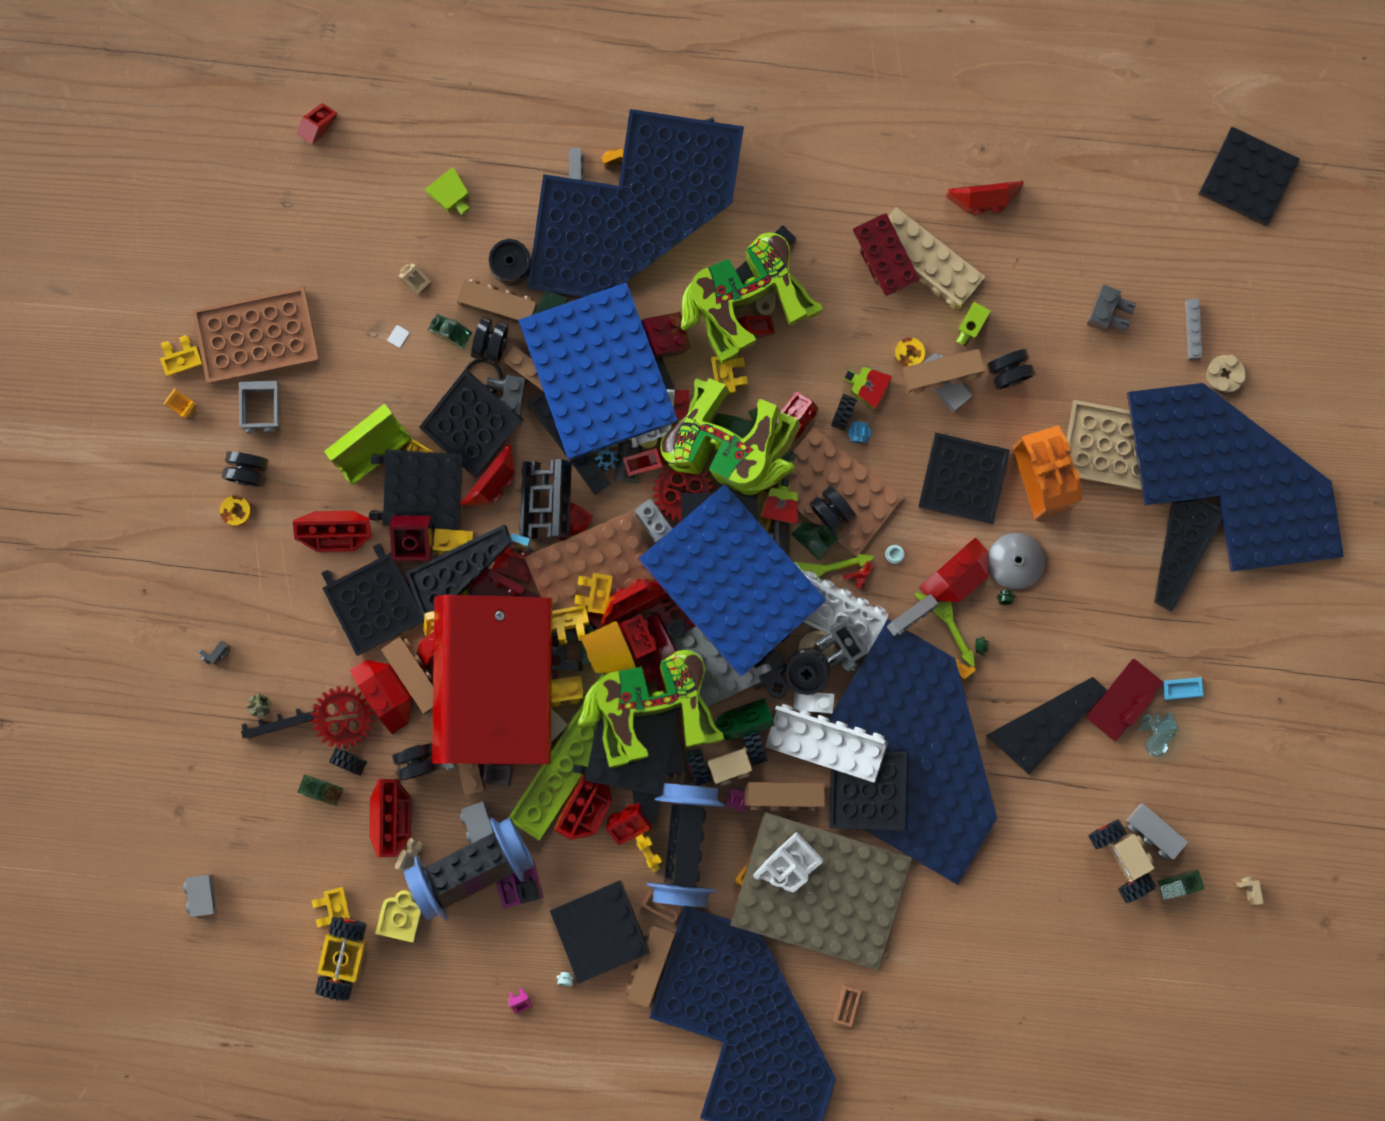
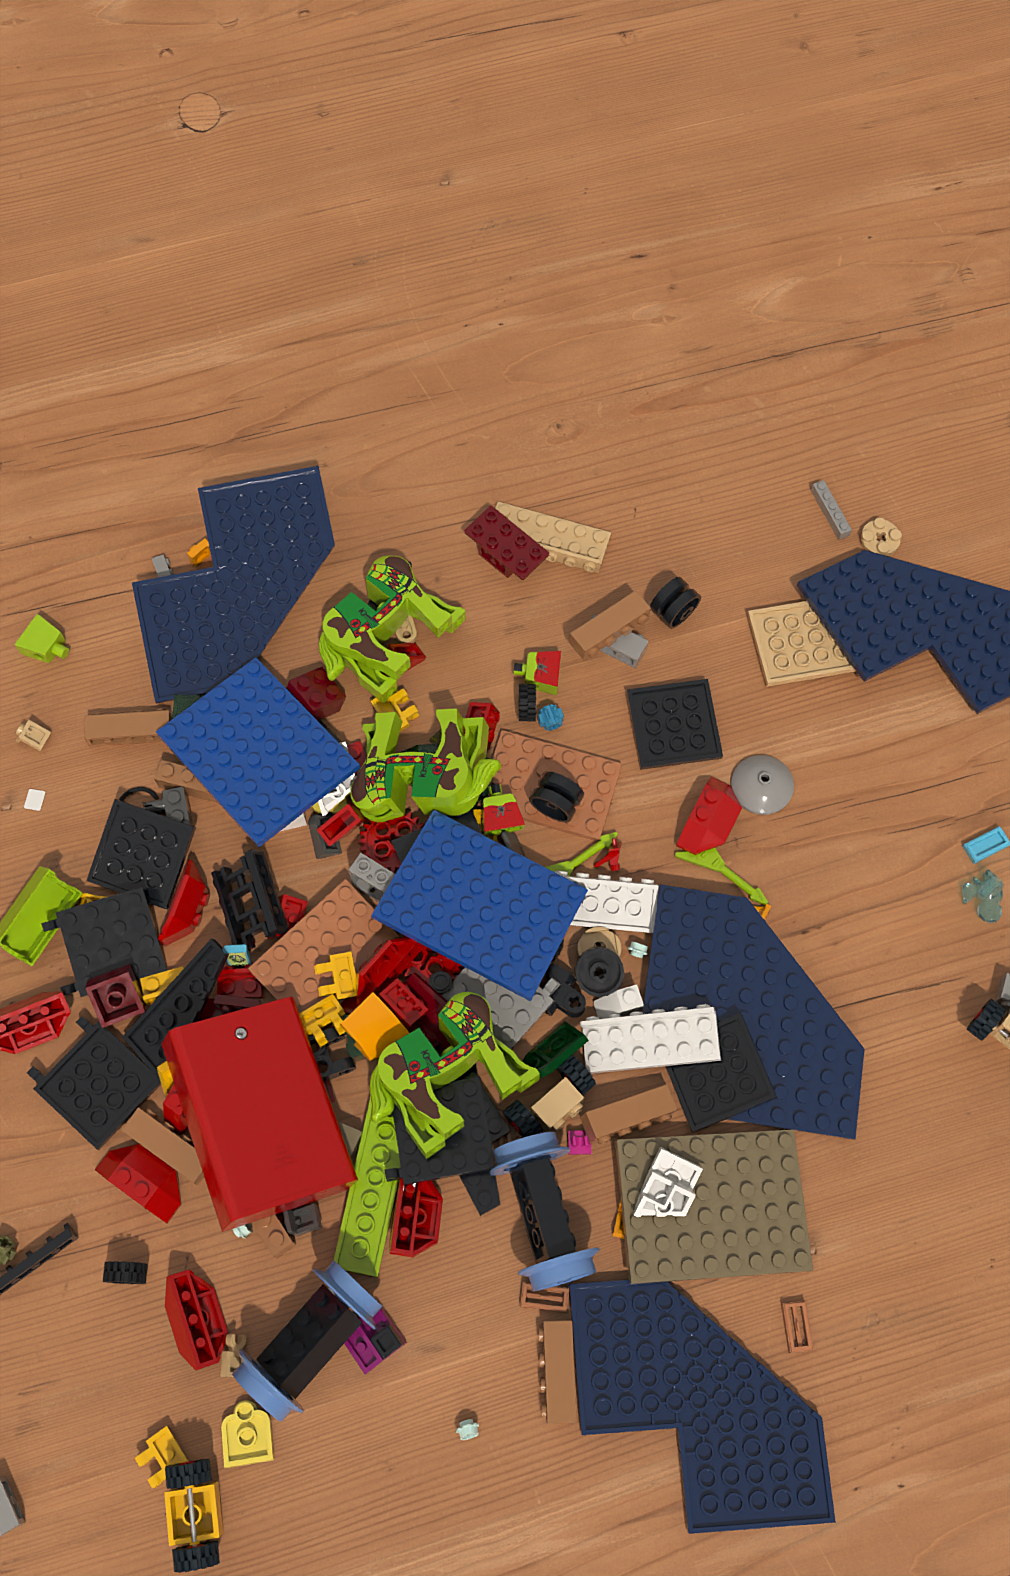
camera: 25 degrees left, 15 degrees down
clear green slope [297,774,344,806] -> none
red gear [310,686,374,749] -> none
black wheel [392,743,440,781] -> none
clear green slope [428,314,473,348] -> none
light grey brick [460,801,494,843] -> none
black wheel [471,317,509,365] -> none
black wheel [488,239,531,286] -> none
dark pink tile [508,988,533,1015] -> none
black plate [528,392,611,495] -> none
black plate [550,880,650,984] -> none
yellow bracket [551,676,585,707] -> none
dark azure gear [595,447,619,472] -> none
red bracket [606,802,651,846] -> none
yellow plate [635,834,662,872] -> none
clear green slope [791,522,838,560] -> none
dark grey brick [816,617,868,668] -> none
light aqua plate [885,545,904,564] -> none
light grey piece [887,594,938,636] -> none
yellow piece [894,337,925,367] -> none
red wedge [946,180,1024,215] -> none
lime torso [956,302,991,347] -> none
dark green plate [975,636,989,656] -> none
black wing [986,677,1107,775] -> none
dark green plate [997,590,1016,605] -> none
orange container [1012,425,1083,520] -> none
dark red bracket [1086,659,1163,741] -> none
dark grey brick [1087,285,1137,332] -> none
black wing [1154,499,1223,612] -> none
black plate [1198,126,1300,227] -> none

